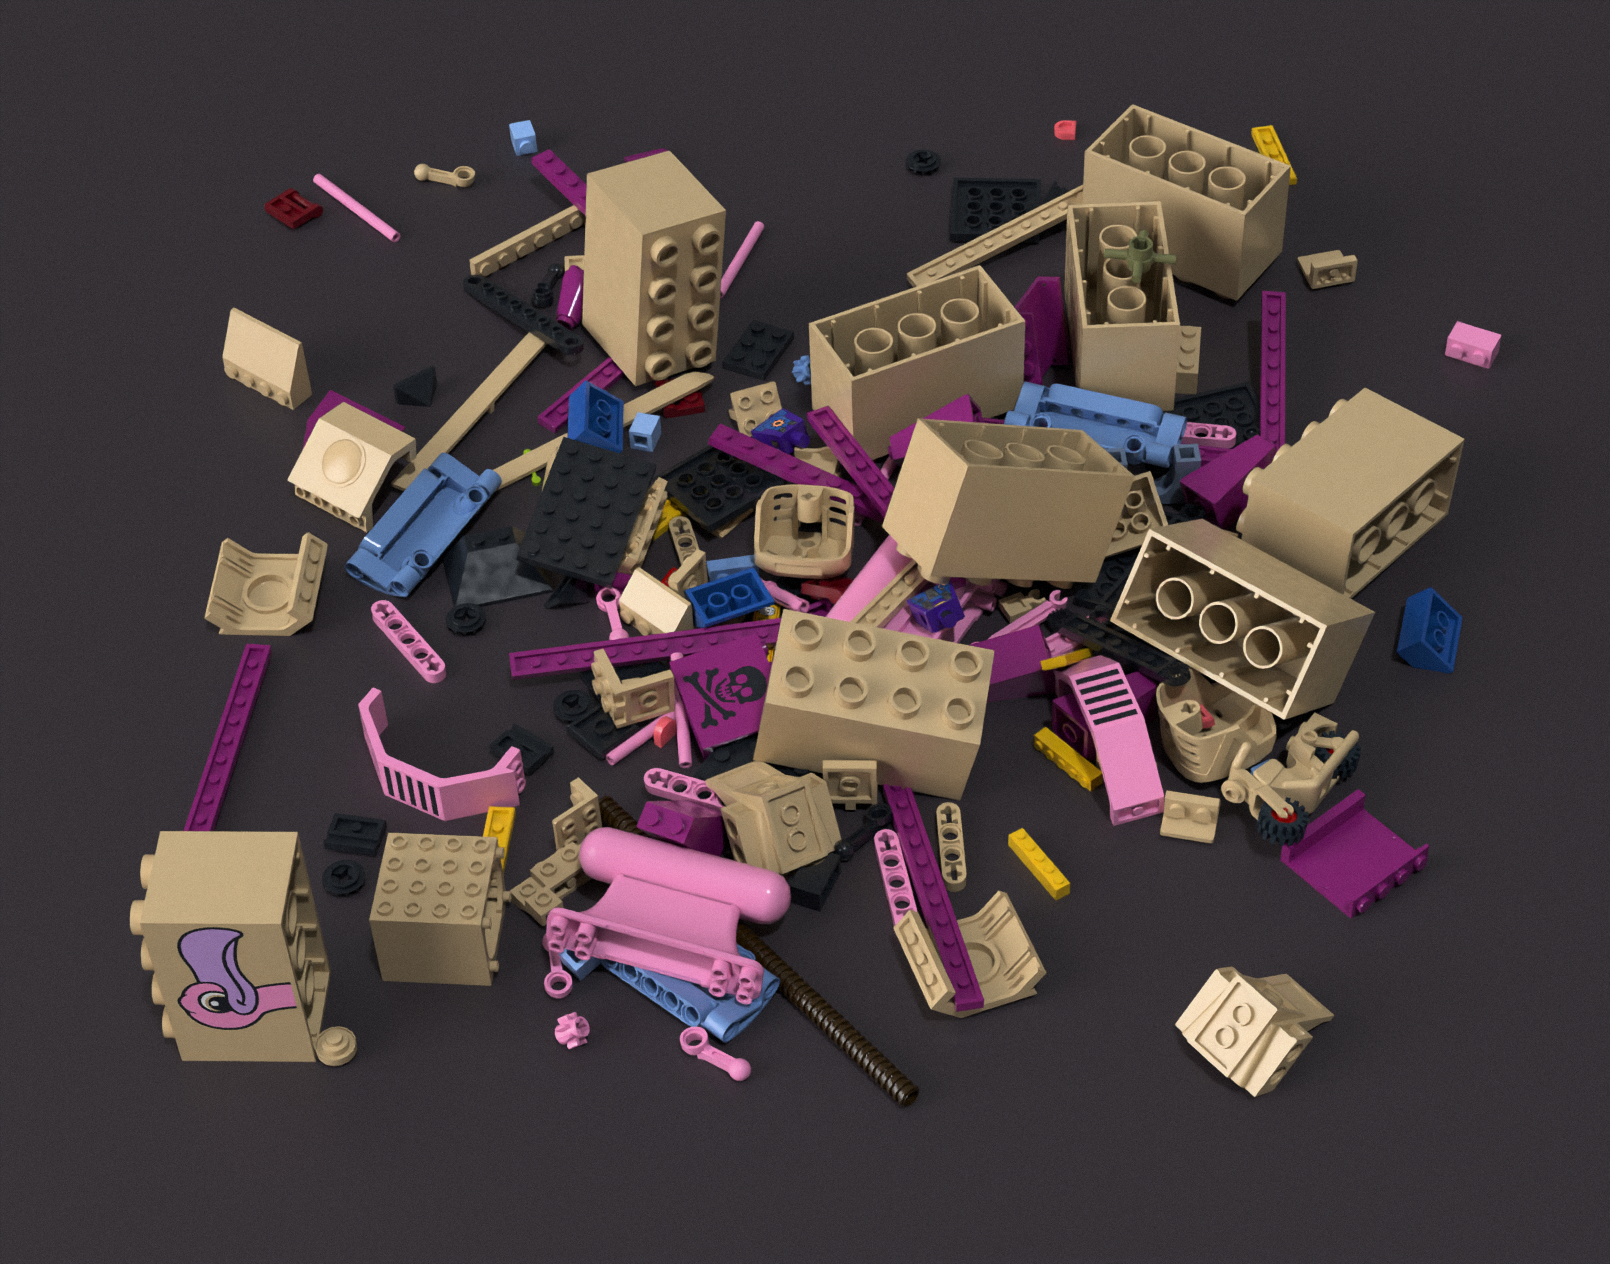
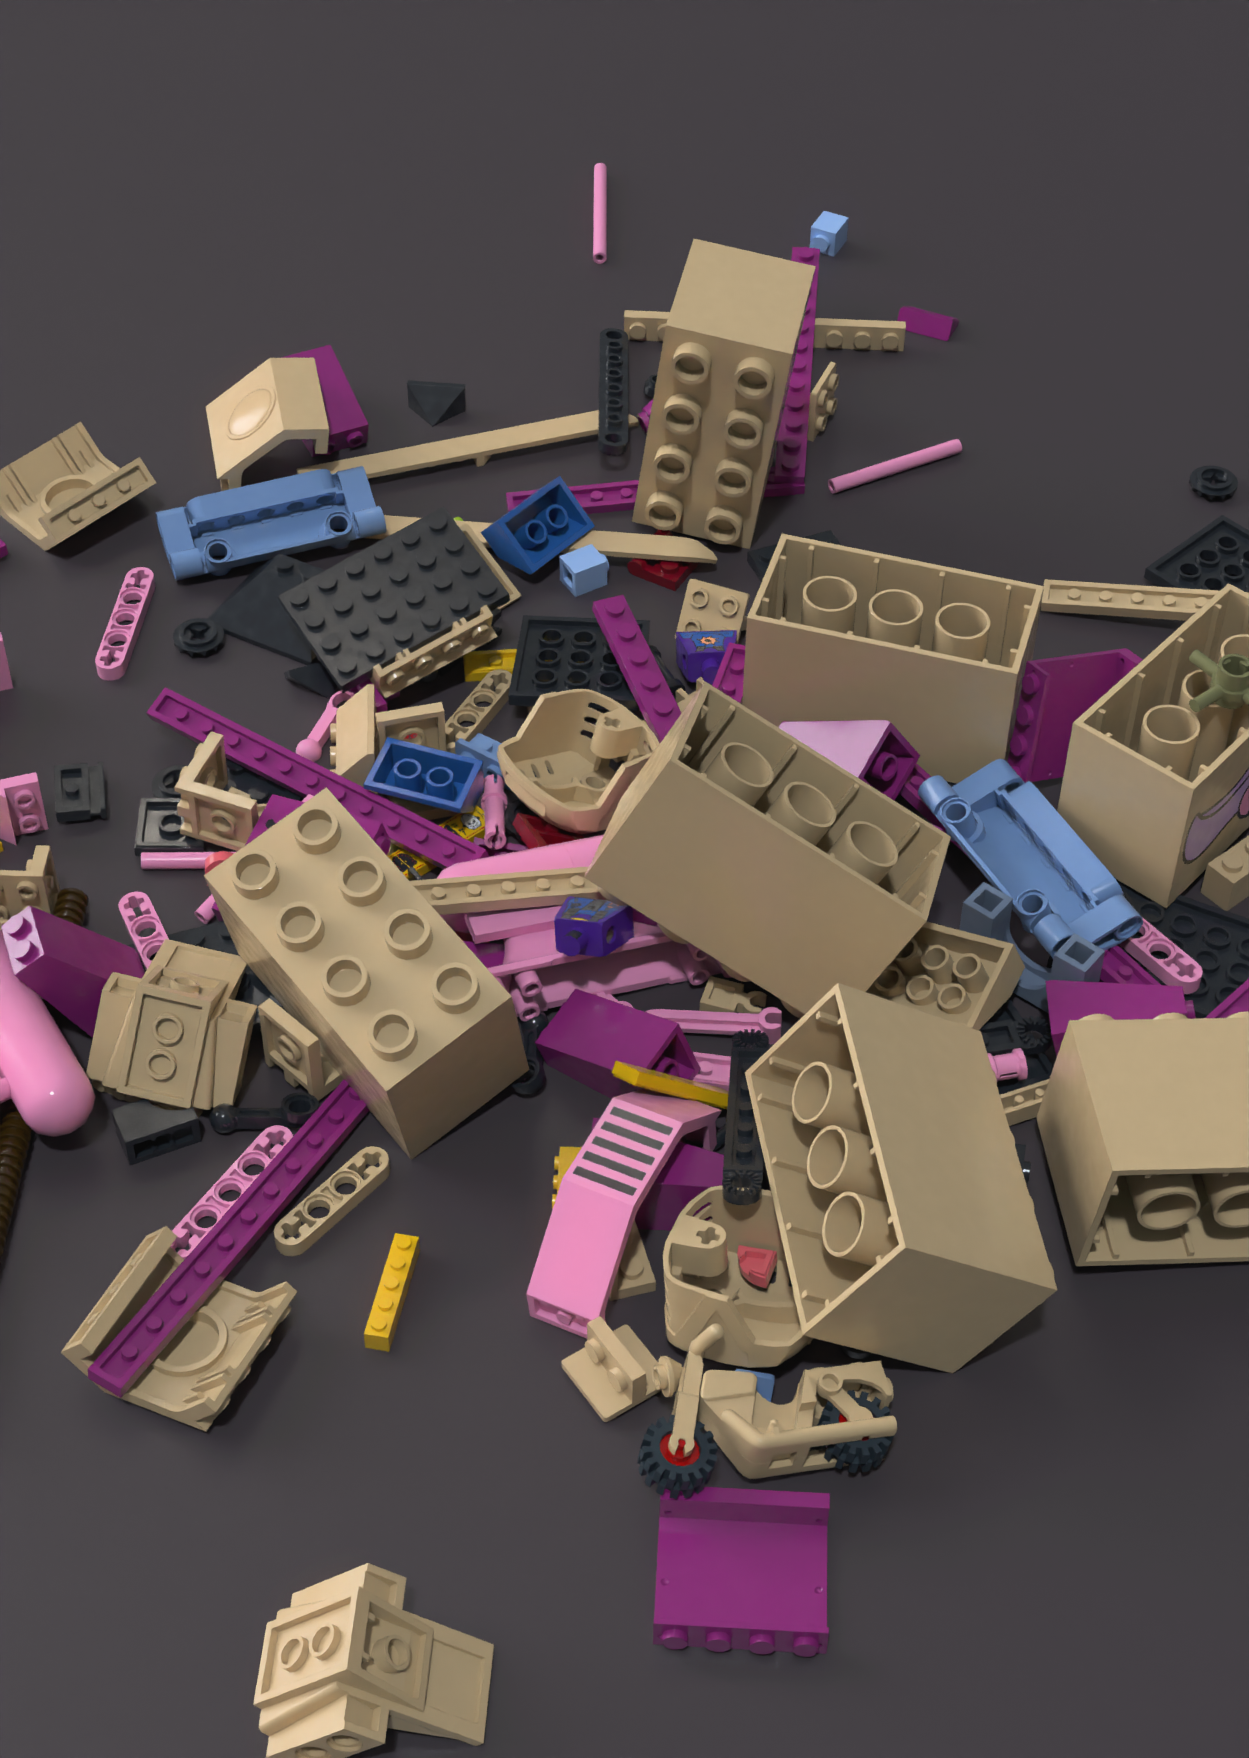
camera: 40 degrees right, 0 degrees up
tan slope [222,308,312,410] -> none
dark red plate [264,188,323,229] -> none
tan piece [414,164,475,187] -> none
blue slope [1397,587,1463,674] -> none

